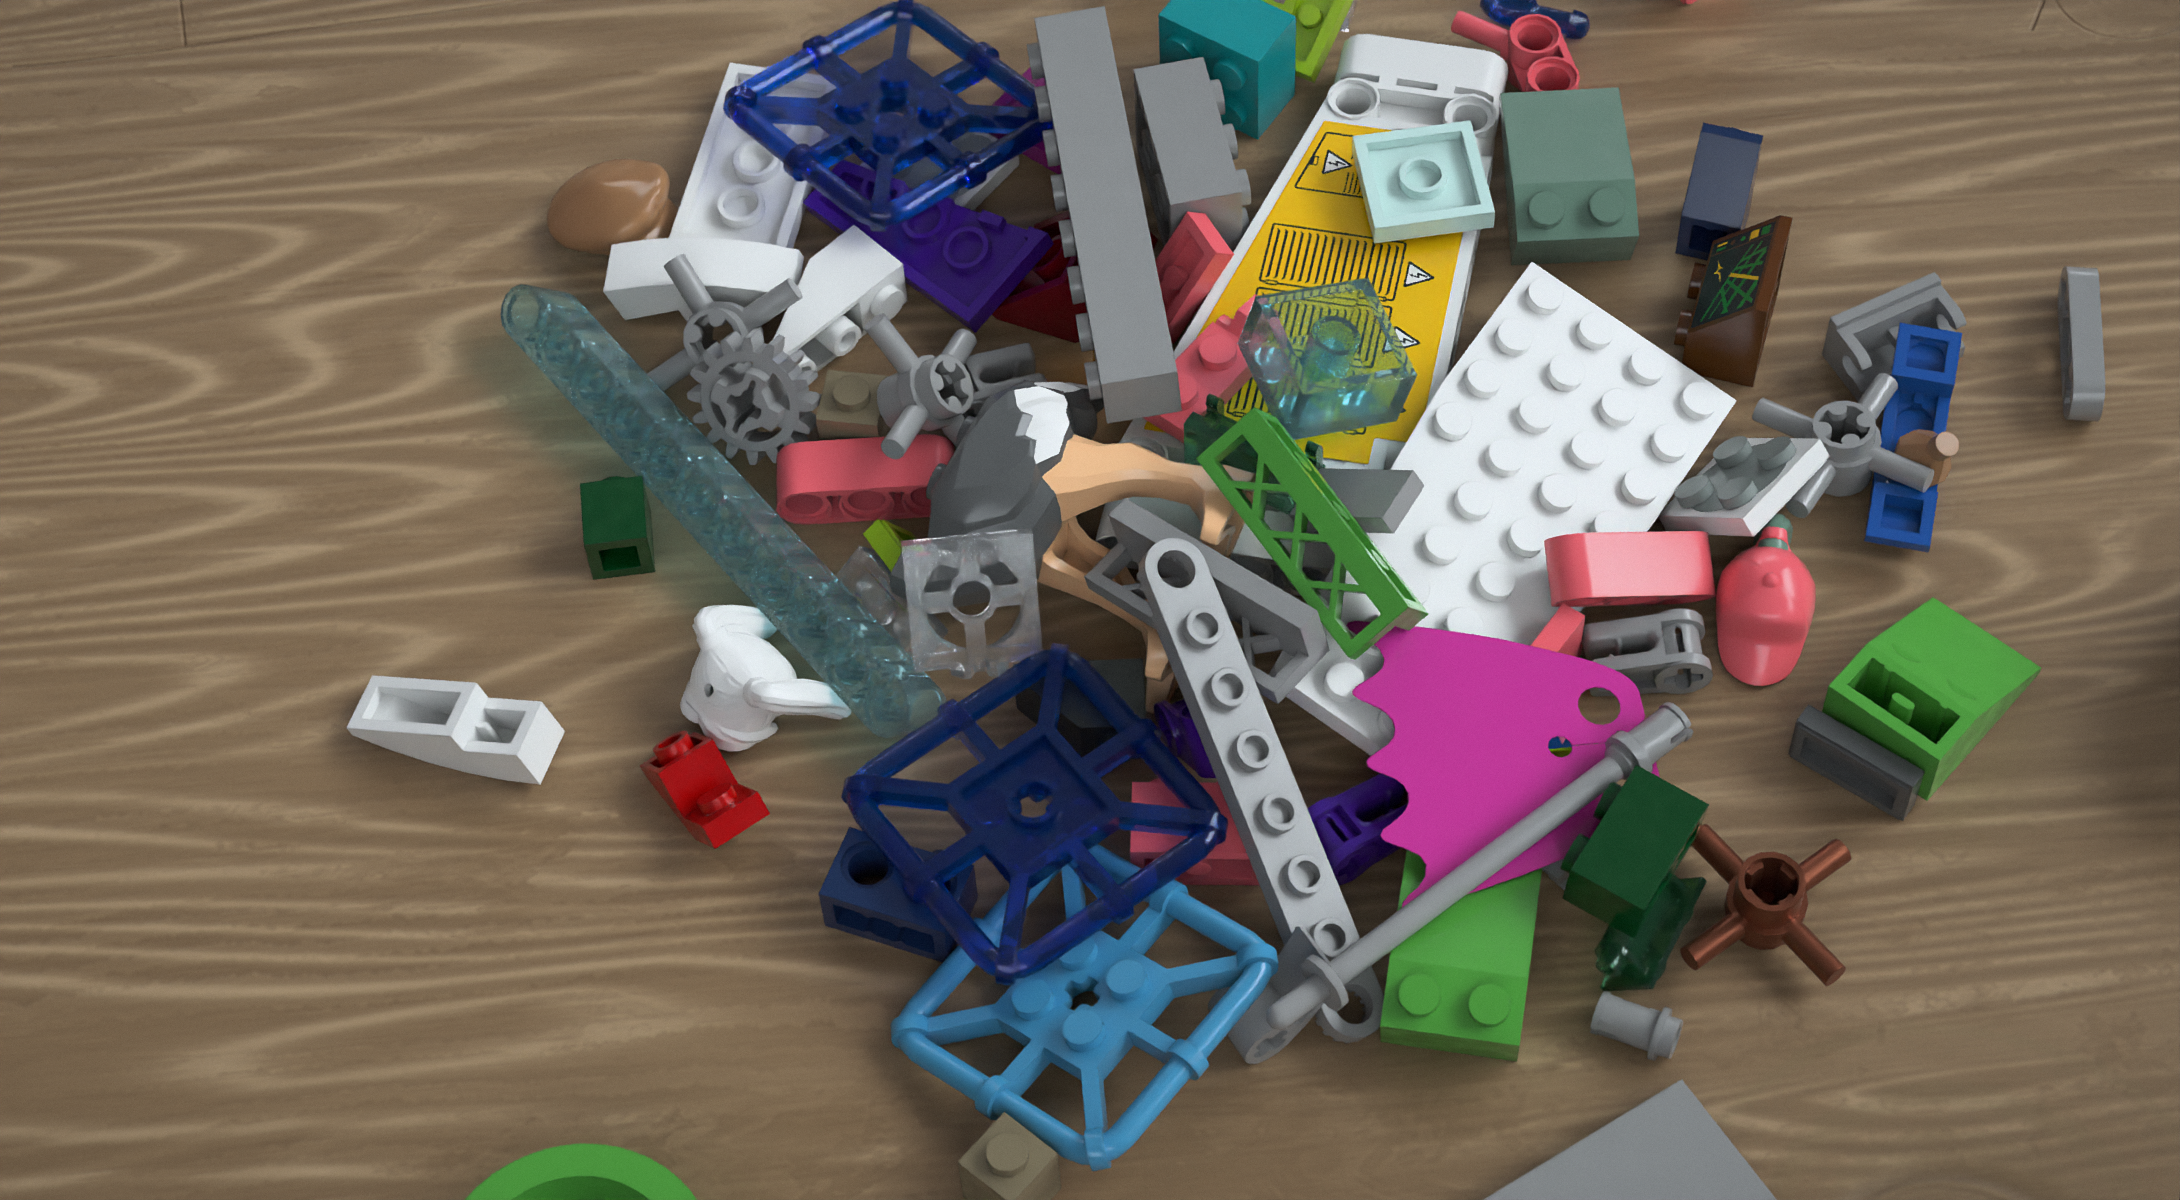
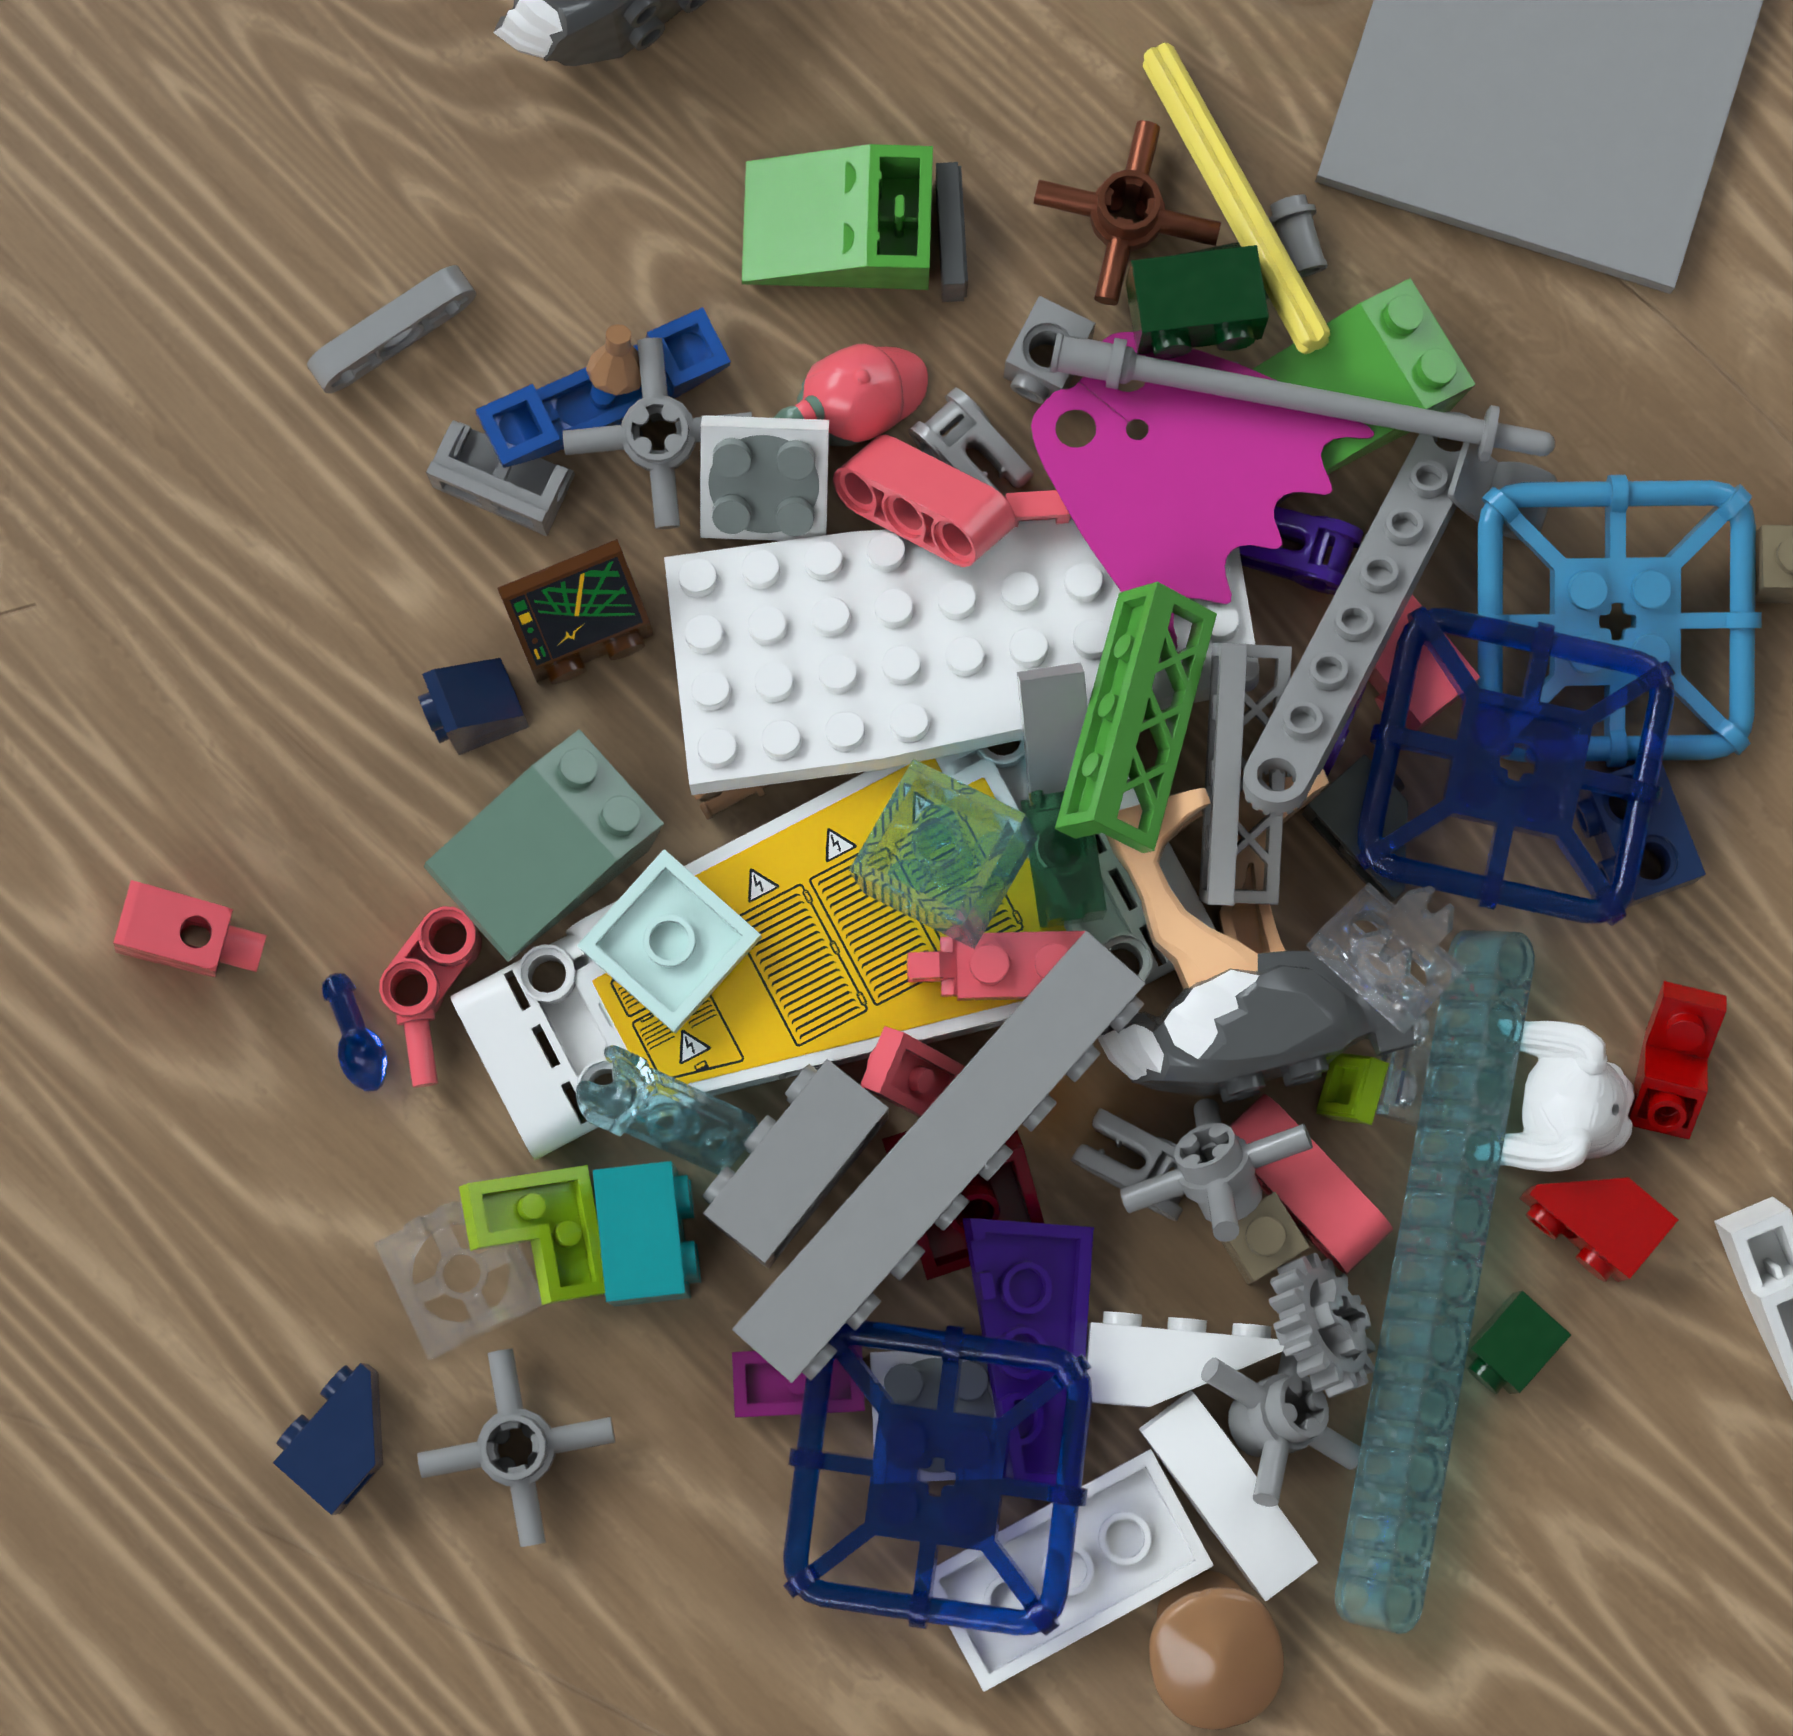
camera: 135 degrees left, 25 degrees up
none -> clear light blue plate [576,1045,758,1175]
none -> light grey brick [1004,295,1096,404]
none -> light yellow axle [1143,43,1330,354]
none -> red slope [1519,1177,1679,1282]

